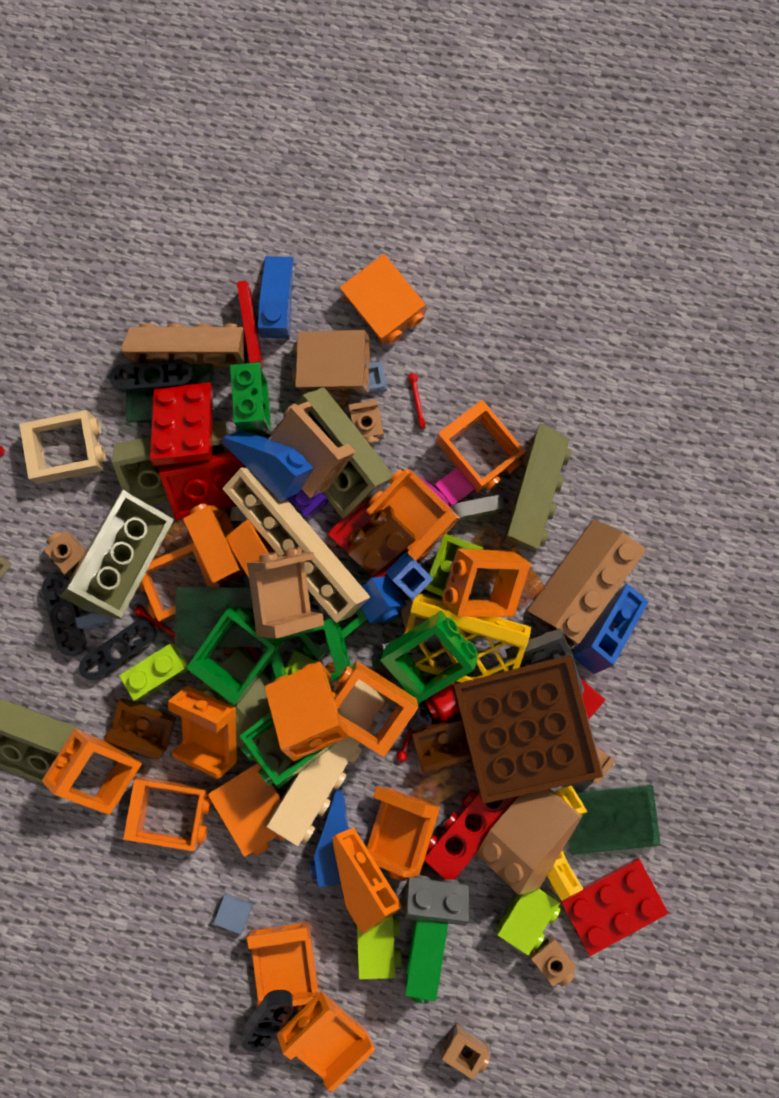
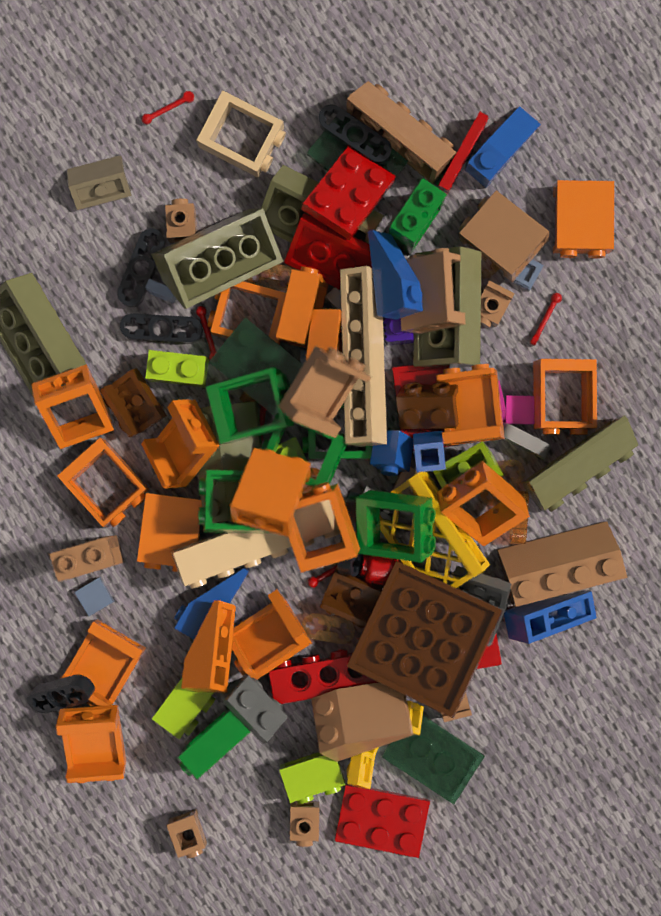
camera: 30 degrees right, 5 degrees up
none -> medium nougat panel [50,535,125,581]

